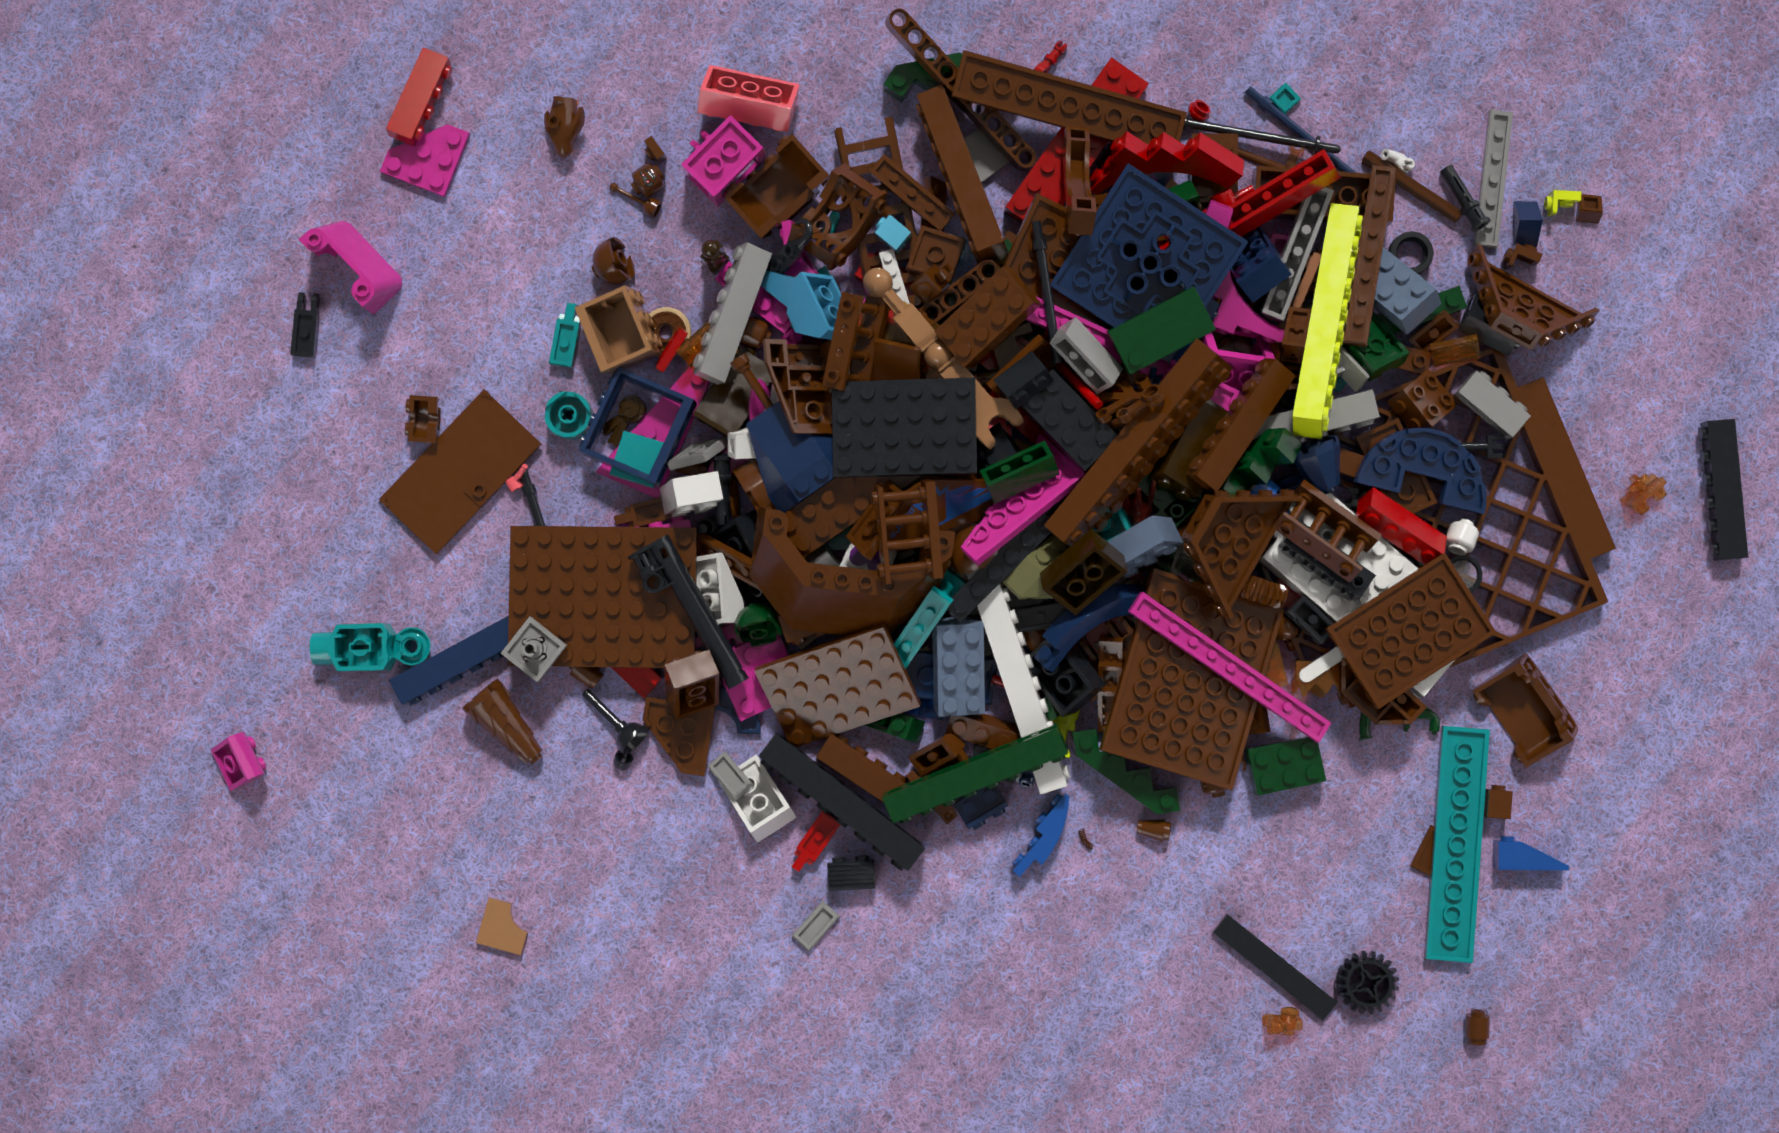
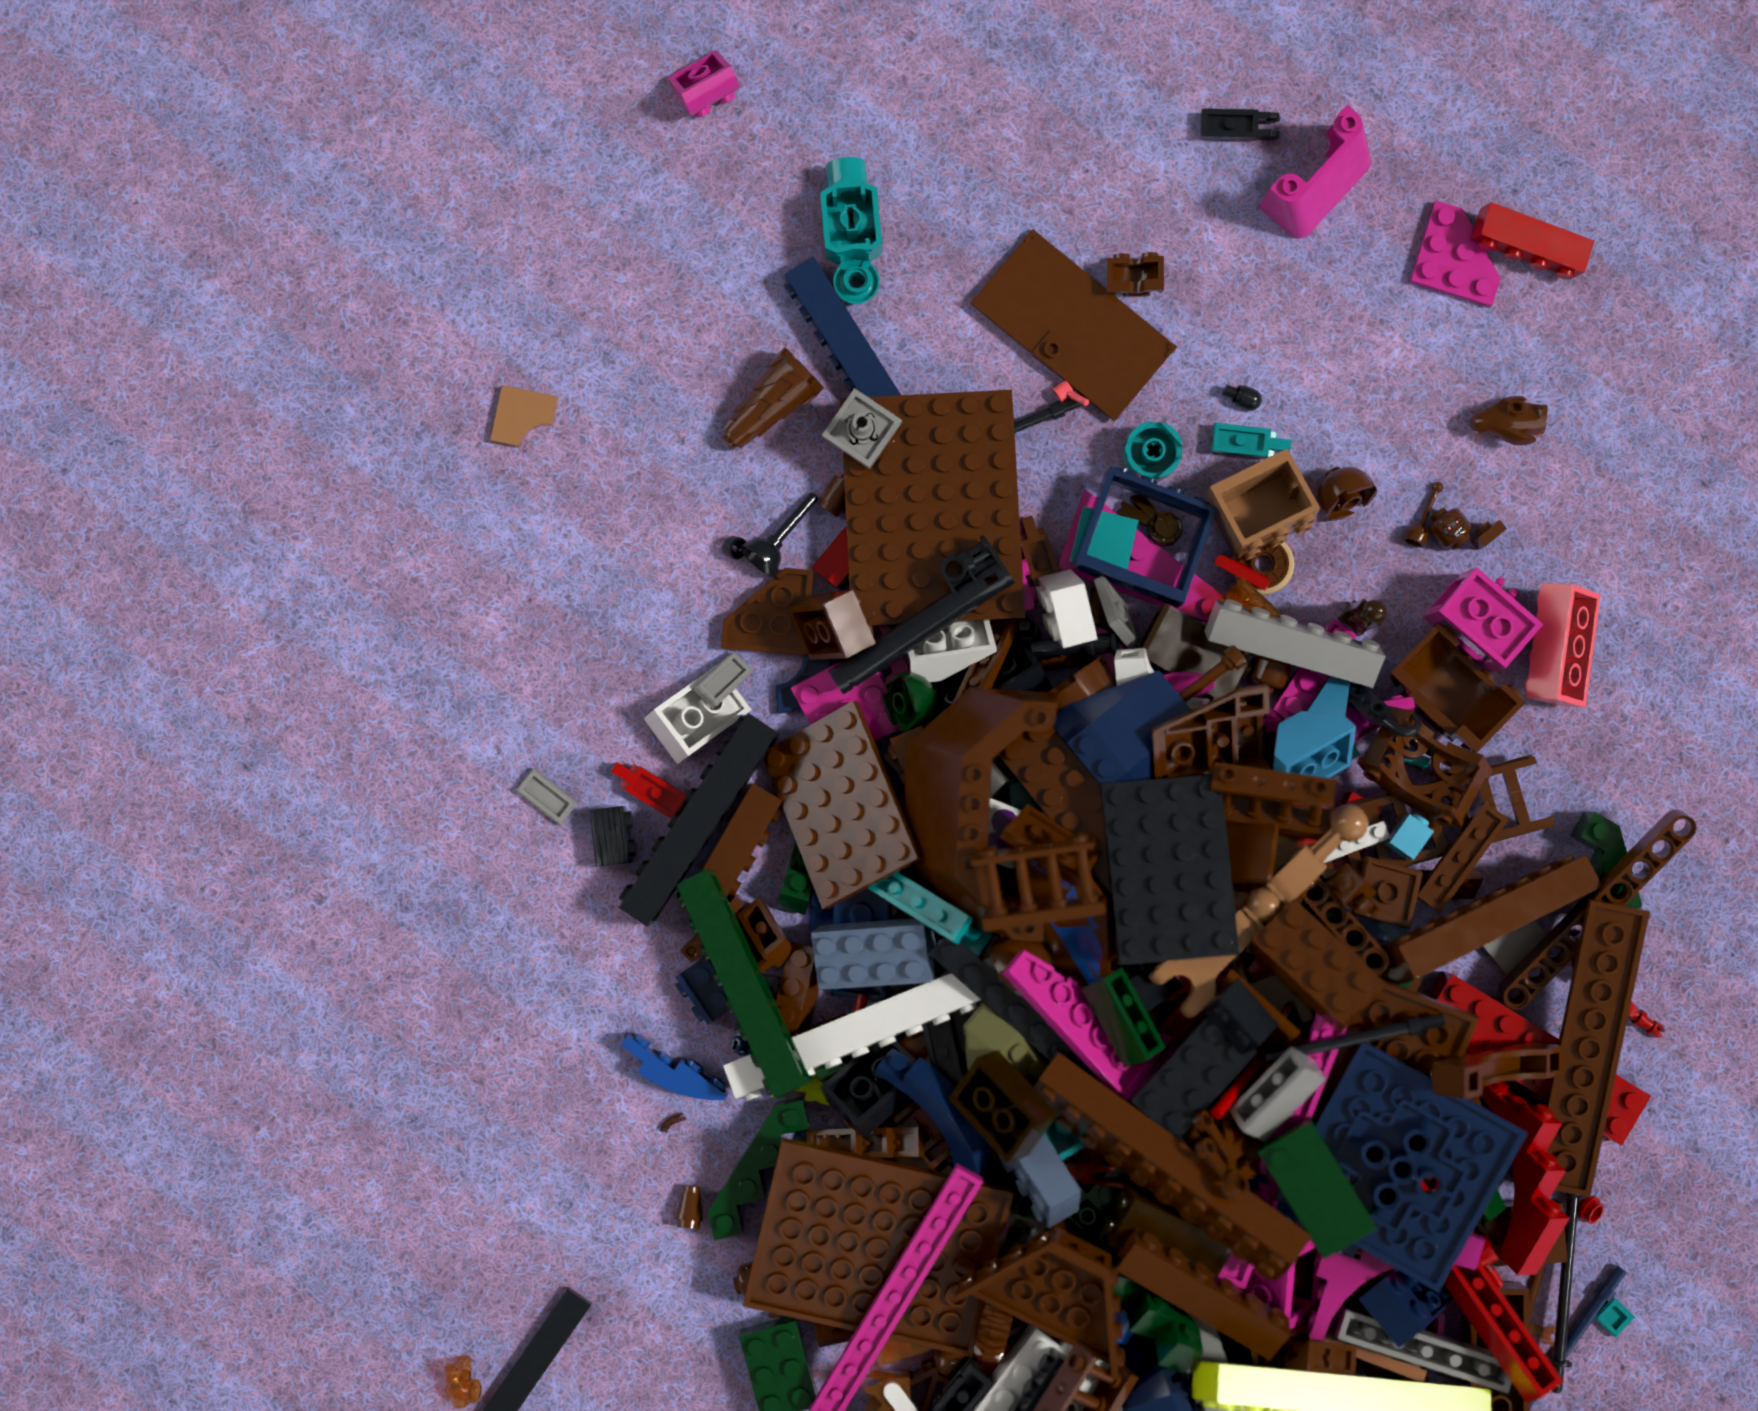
camera: 80 degrees right, 0 degrees up
none -> black cylinder [1222,384,1262,411]

